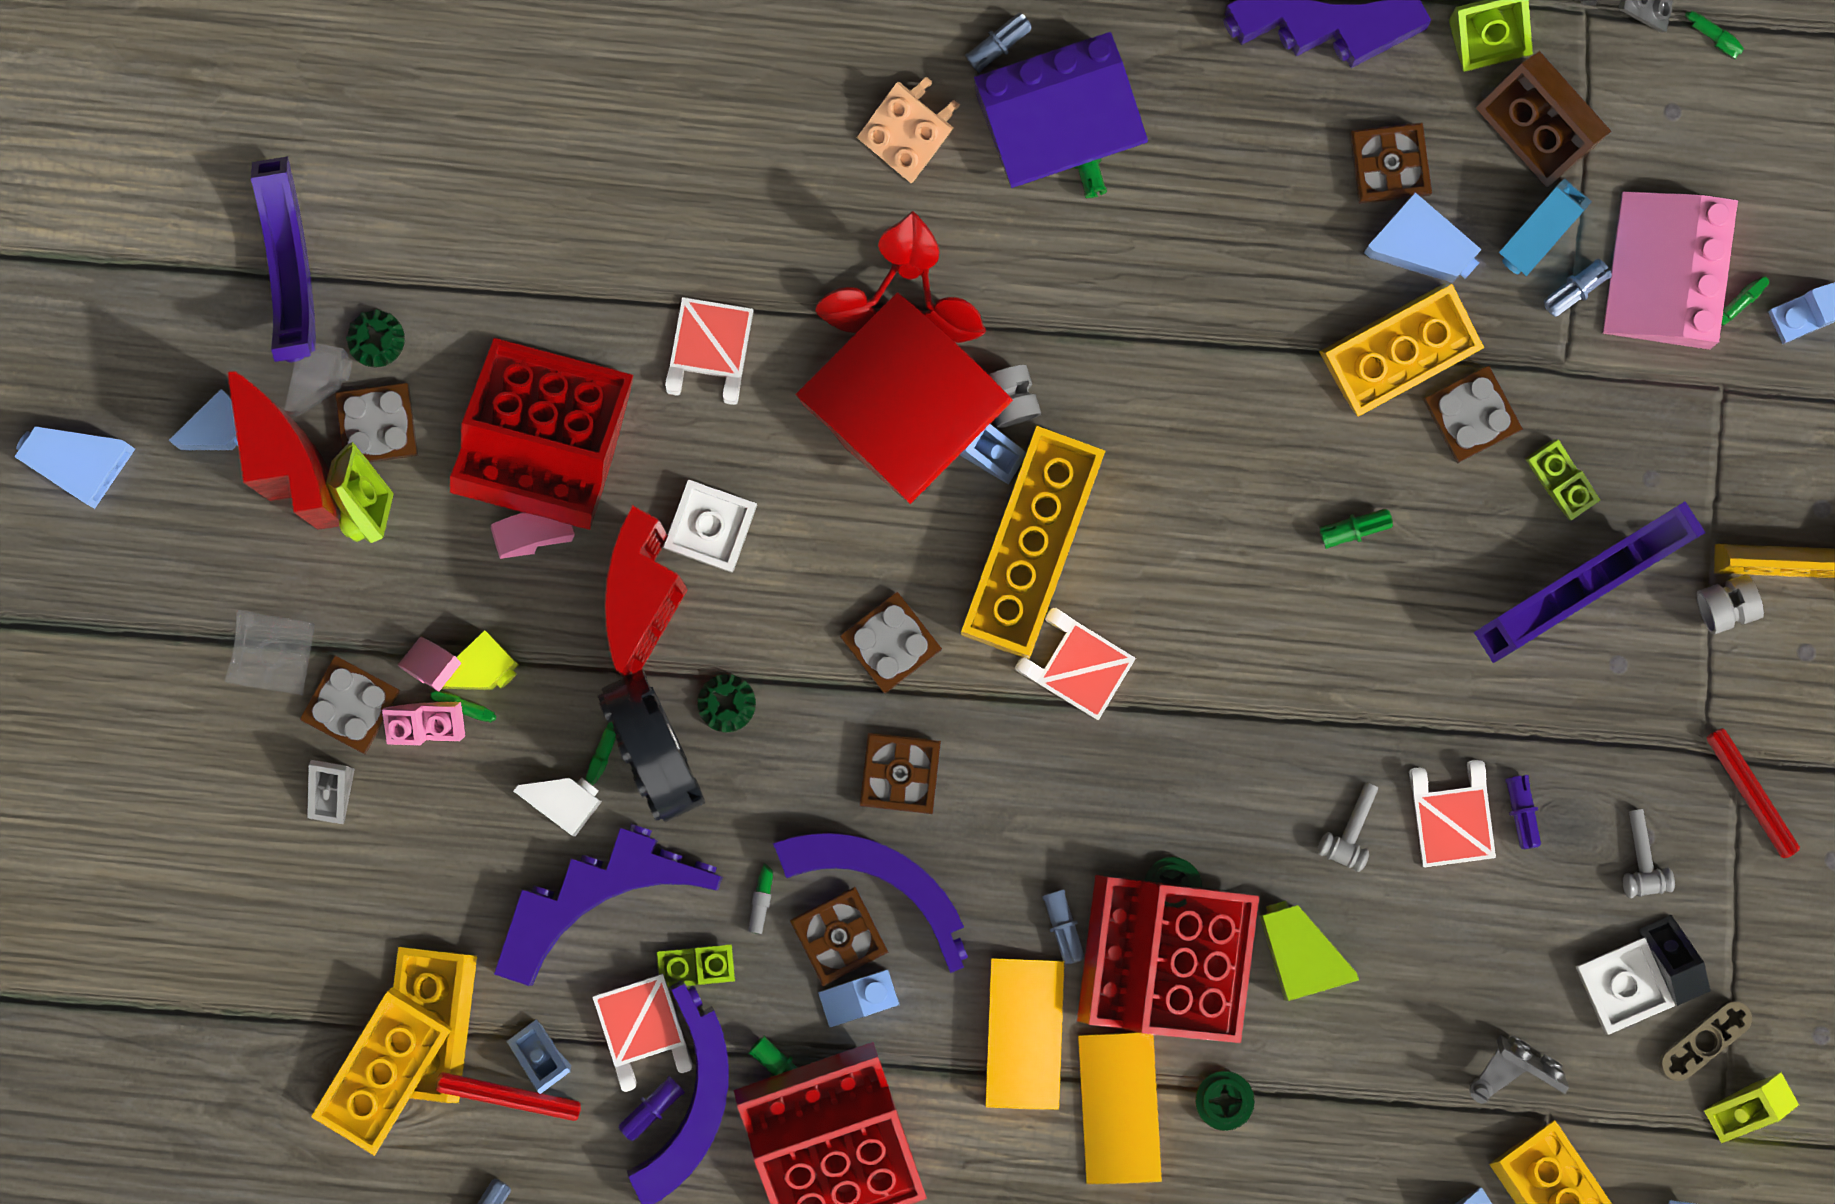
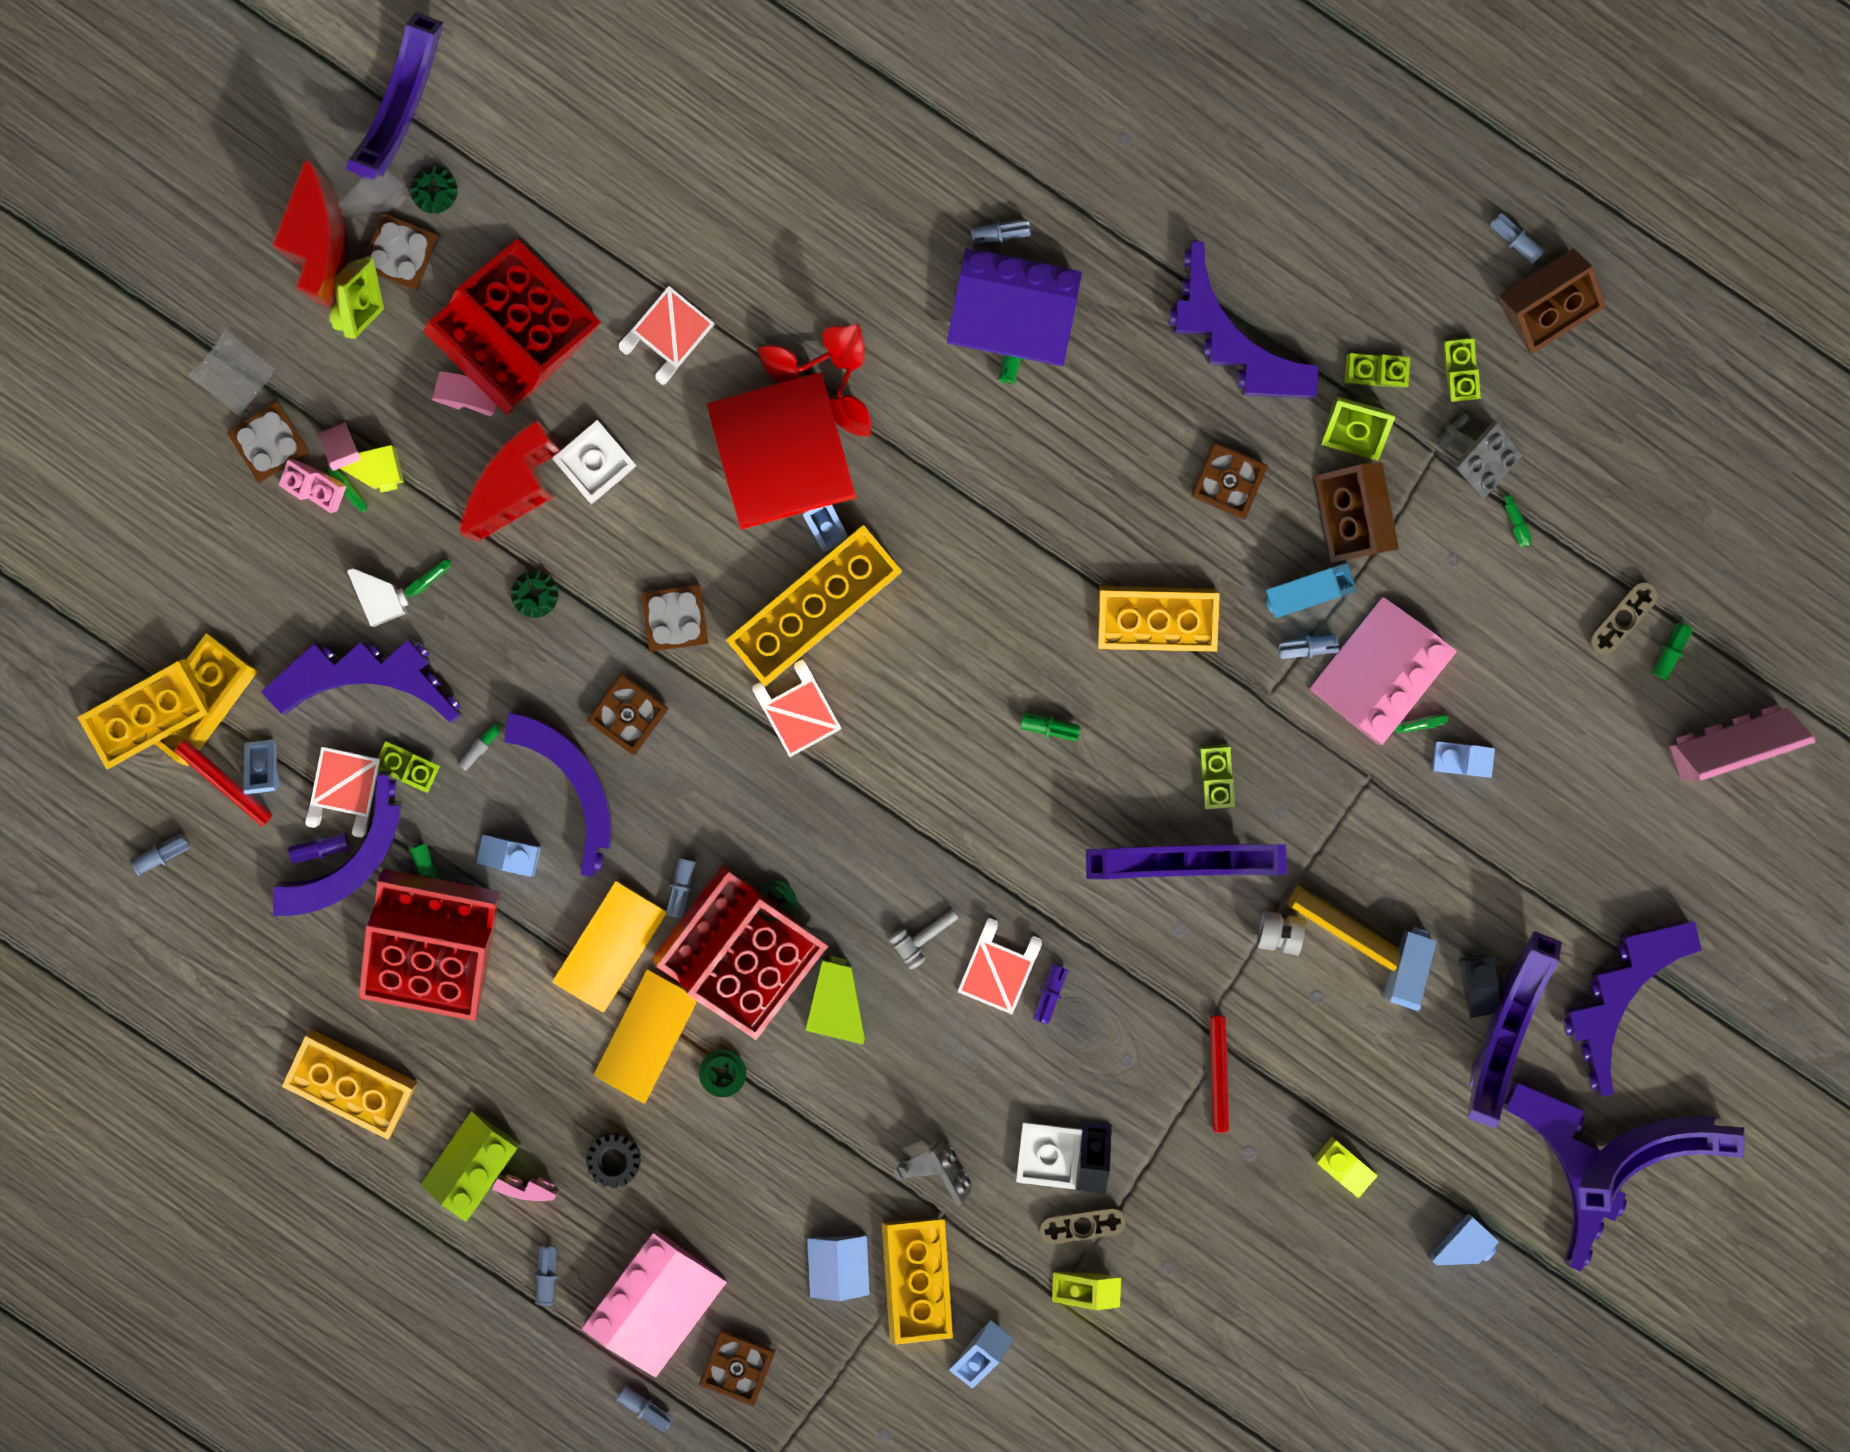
camera: 30 degrees right, 5 degrees up
light blue slope [15,427,135,509] -> none
light blue slope [169,389,238,450] -> none
light grey slope [307,760,355,824] -> none
black piece [597,669,706,822] -> none
reddish brown piece [790,887,889,986] -> none
light nougat plate [857,77,960,183] -> none
light grey wheel [989,365,1041,428] -> none
light blue slope [1364,193,1481,283] -> none
light grey piece [1424,366,1523,464] -> none
light grey piece [1623,809,1675,898] -> none

